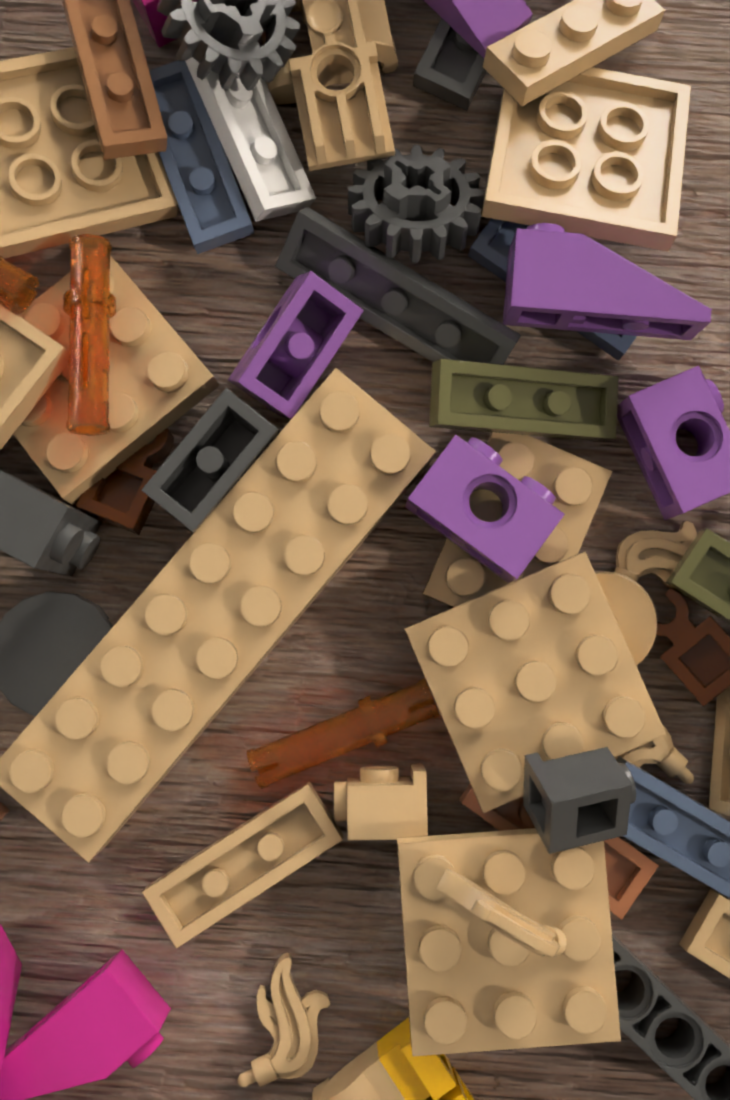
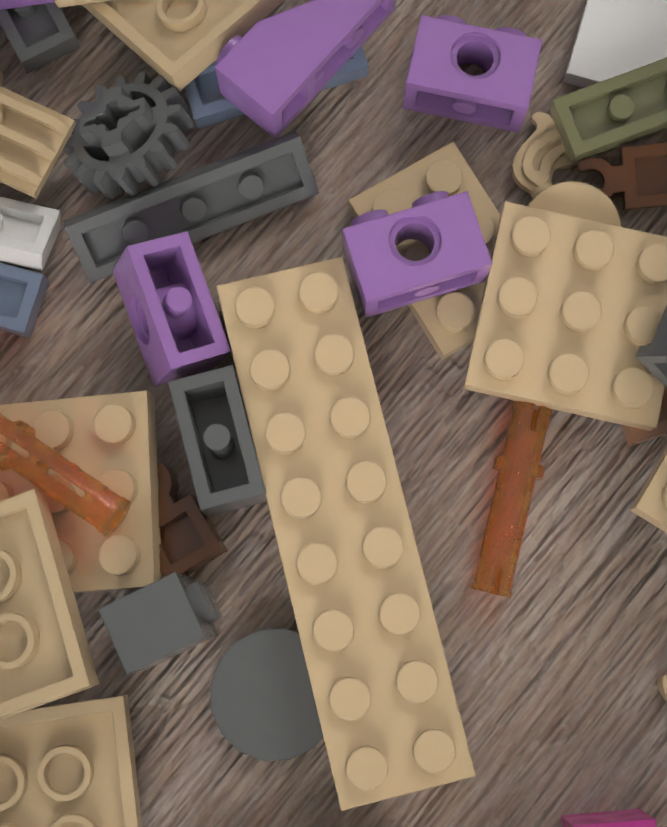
camera: 50 degrees left, 5 degrees down
tan plate [142,781,343,949] -> none
tan brick [334,763,428,841] -> none
olive plate [429,359,619,441] -> none

